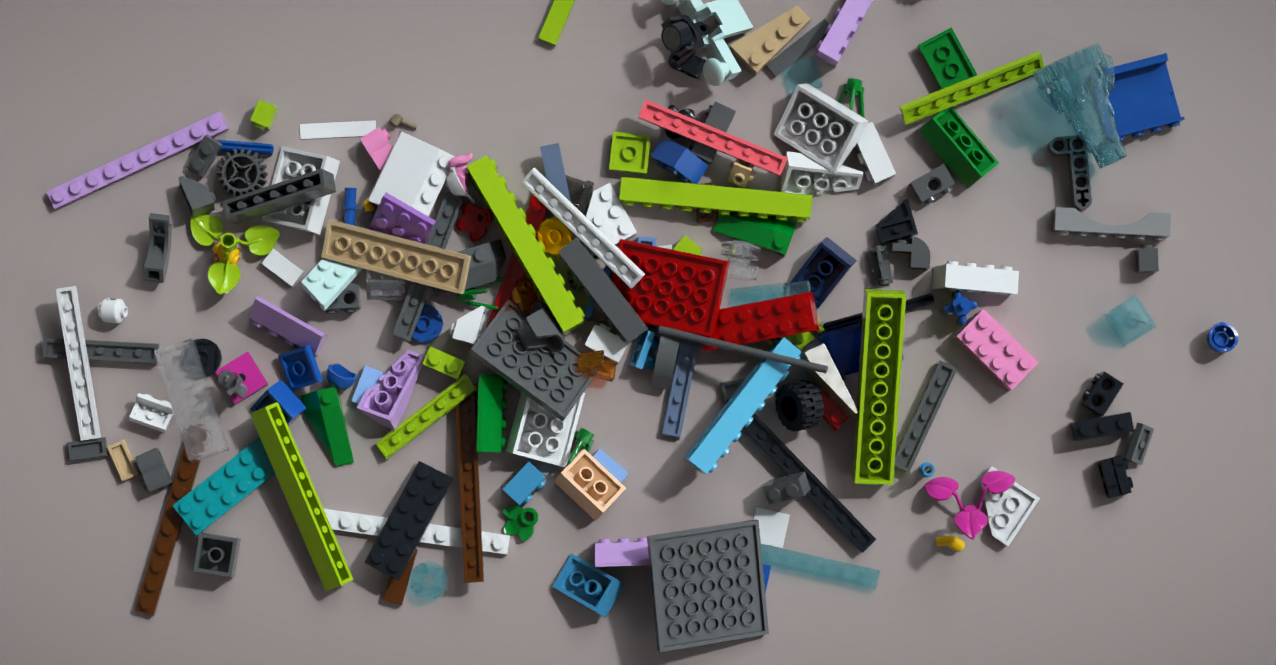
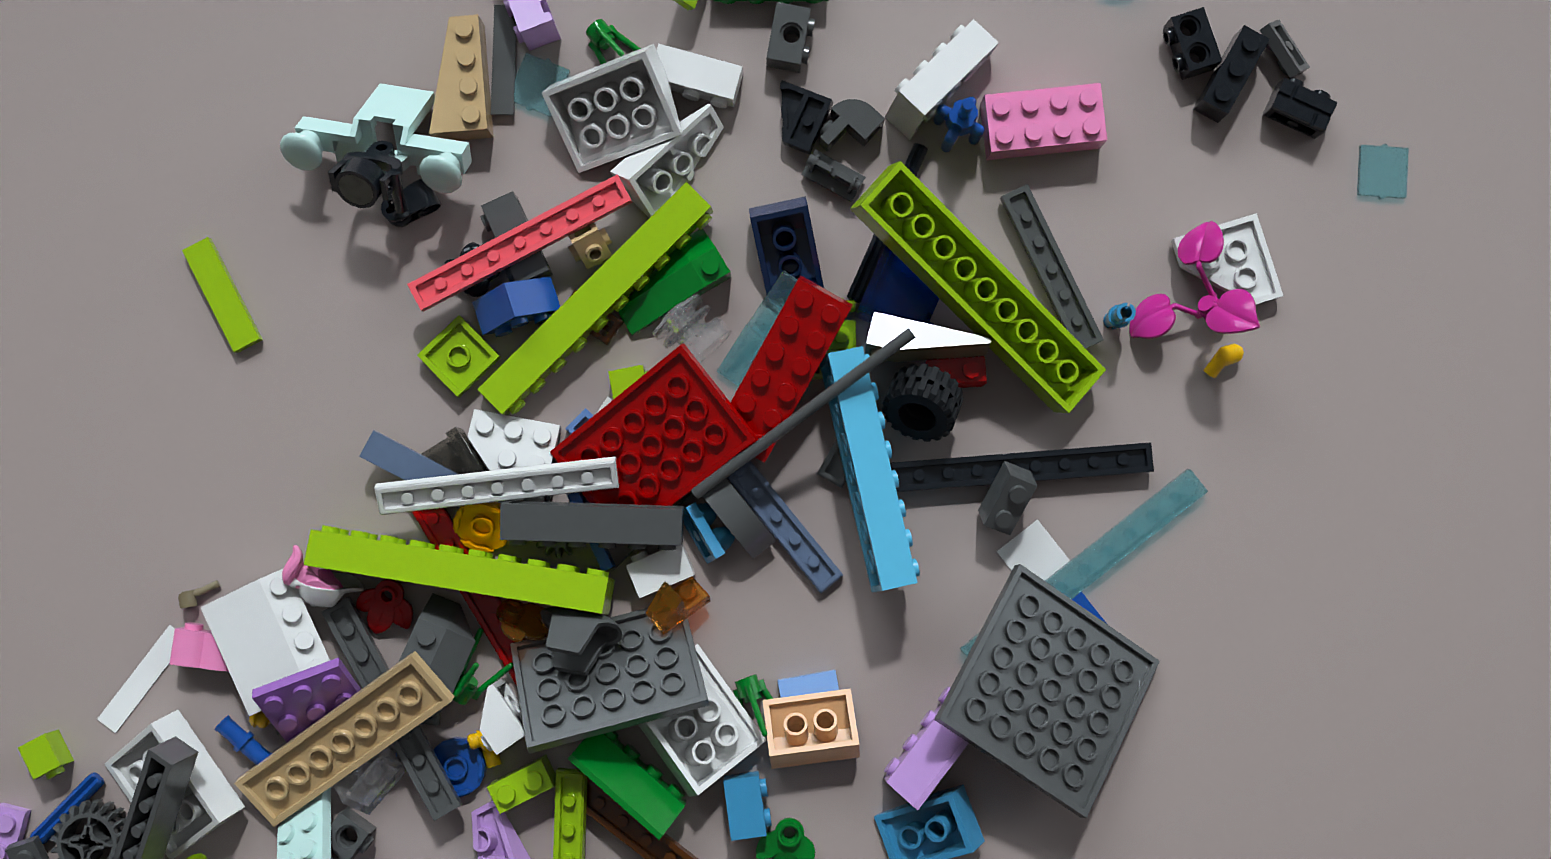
camera: 55 degrees left, 0 degrees up
none -> yellow arm [467,730,502,769]
none -> clear light blue piece [1357,143,1409,200]

